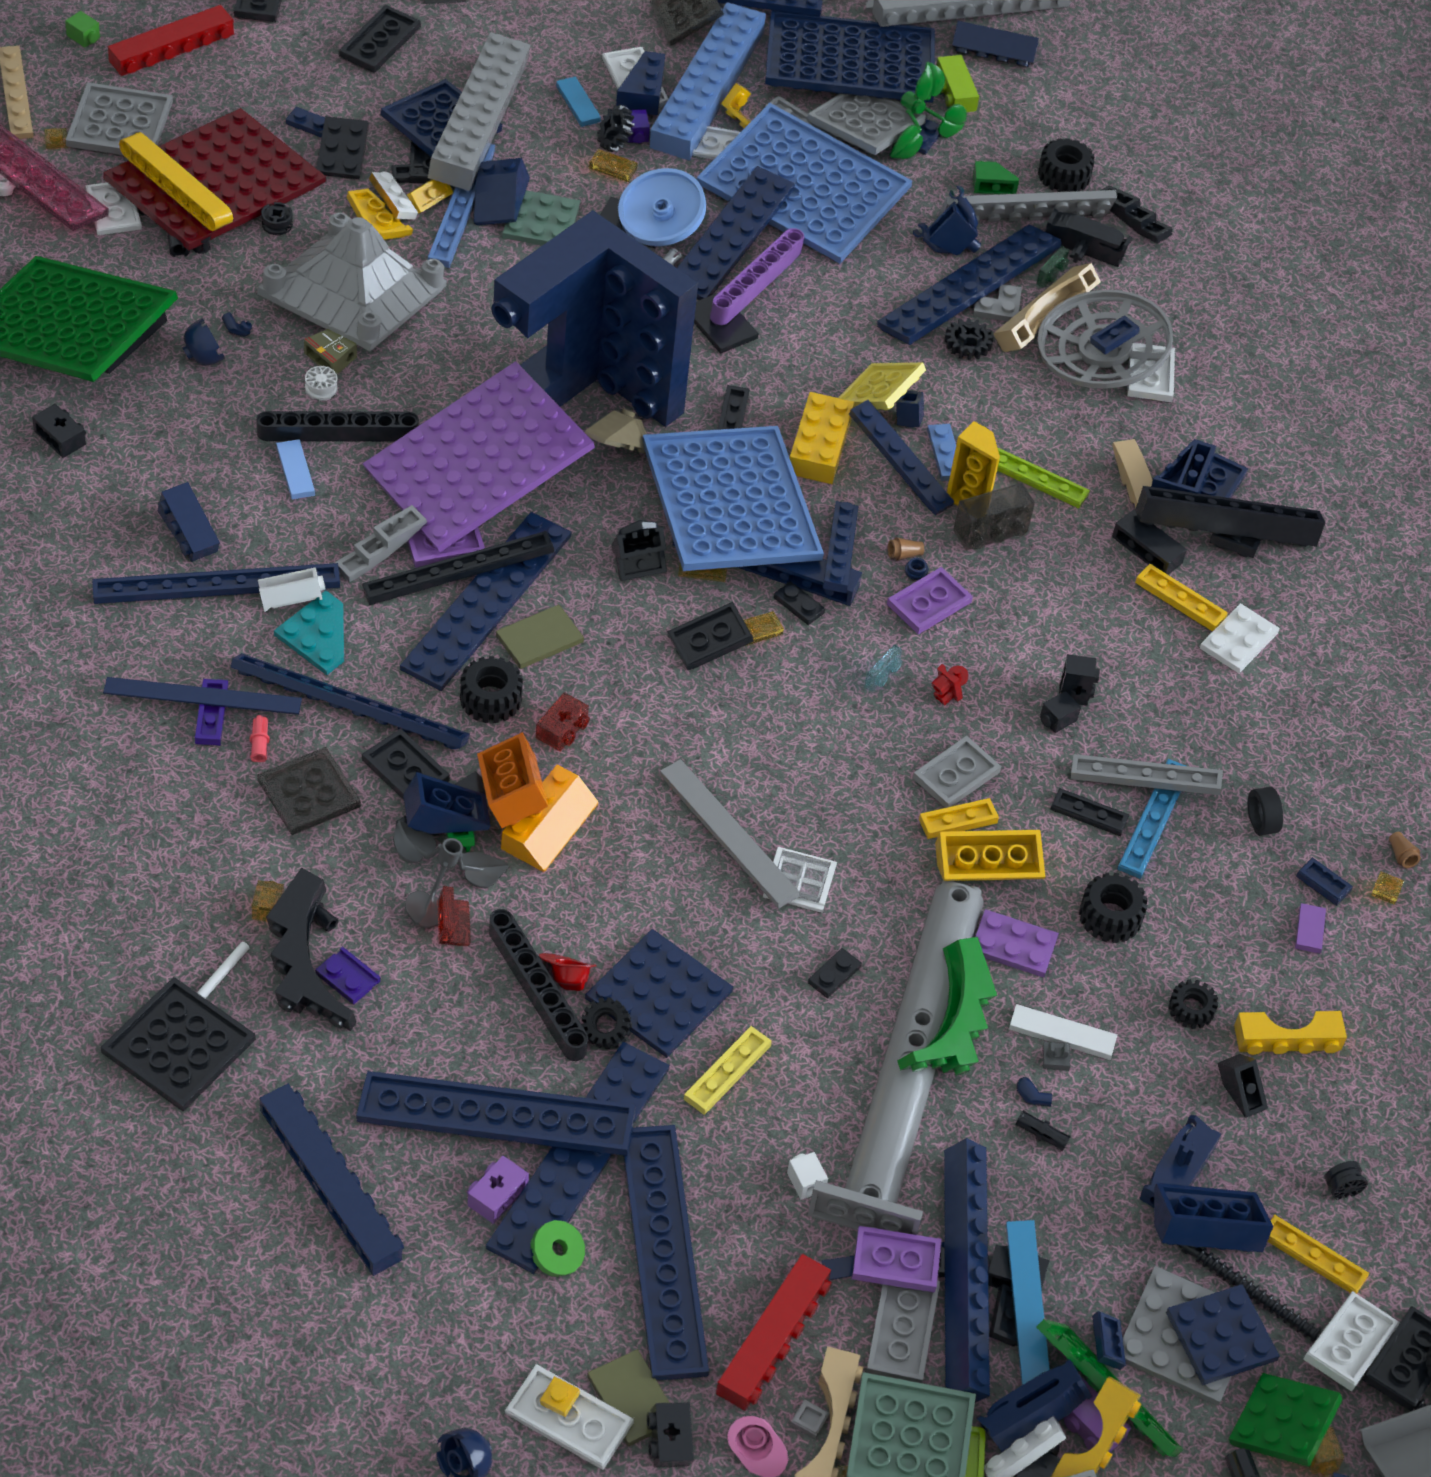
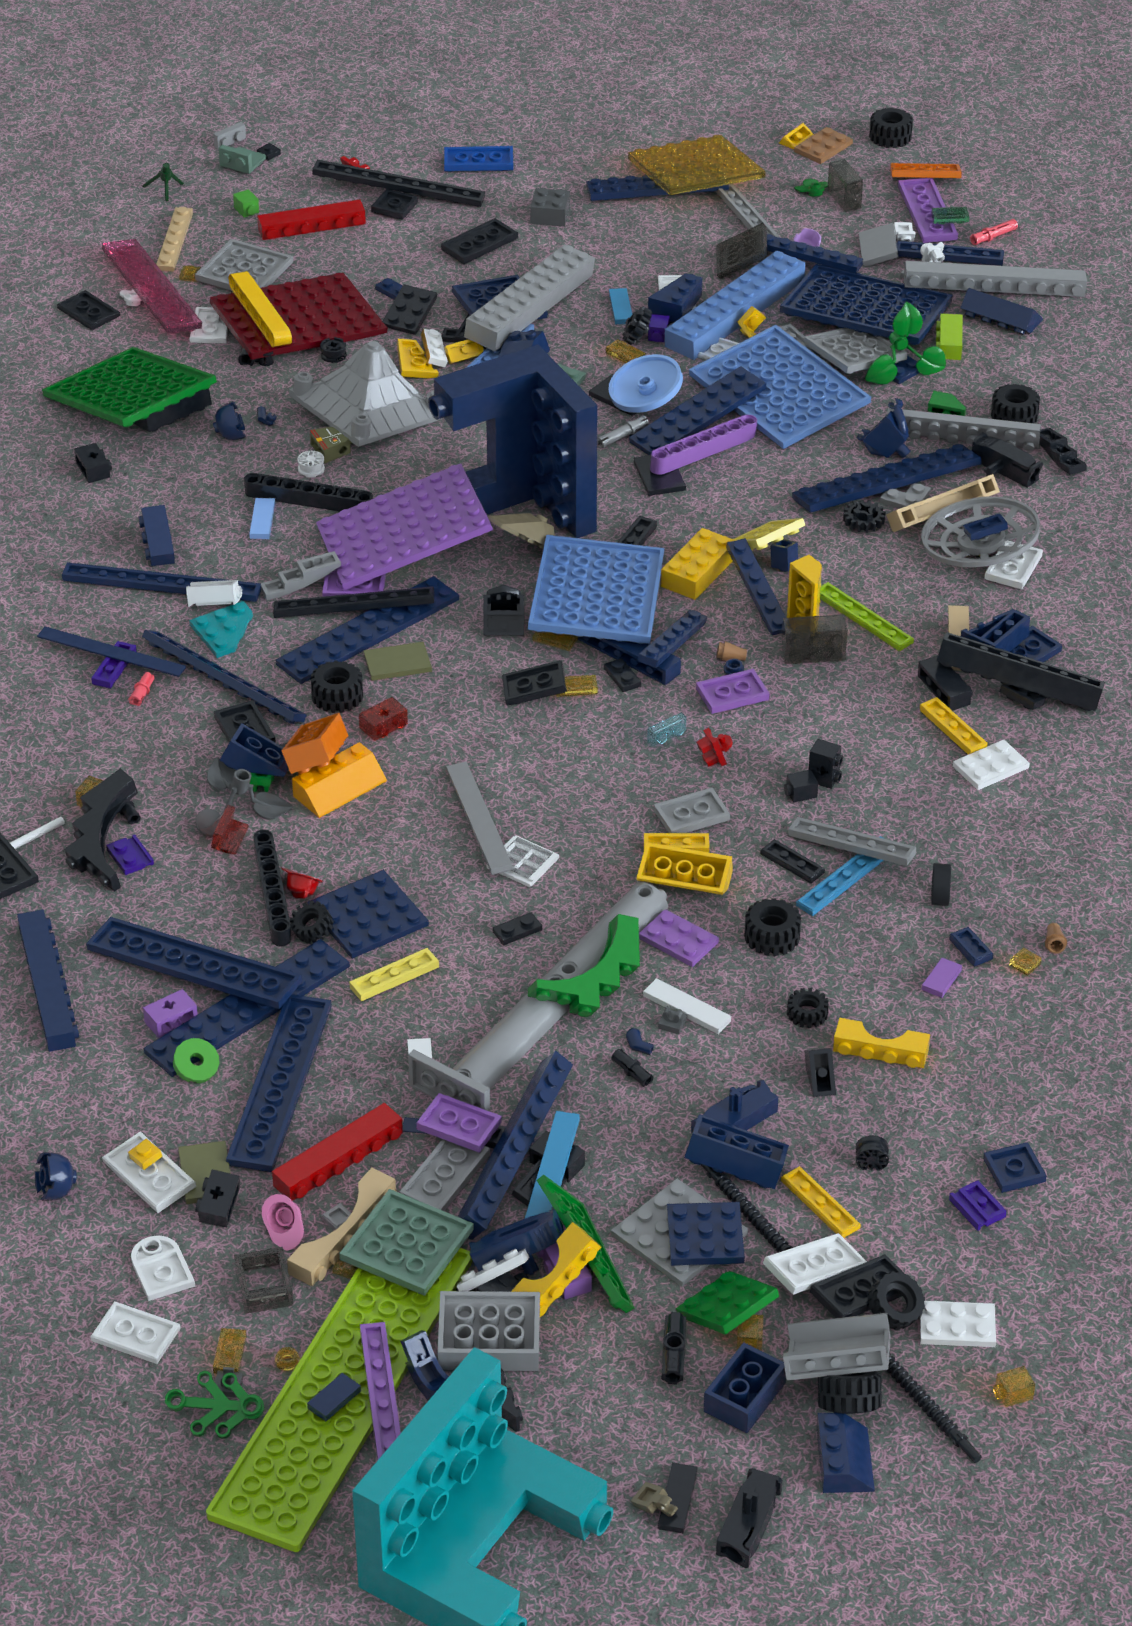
camera: 25 degrees right, 10 degrees down
clear smoke plate [257,747,361,835] -> none
clear green plate [1036,246,1069,288] -> none
dark blue plate [1092,1311,1126,1370] -> none

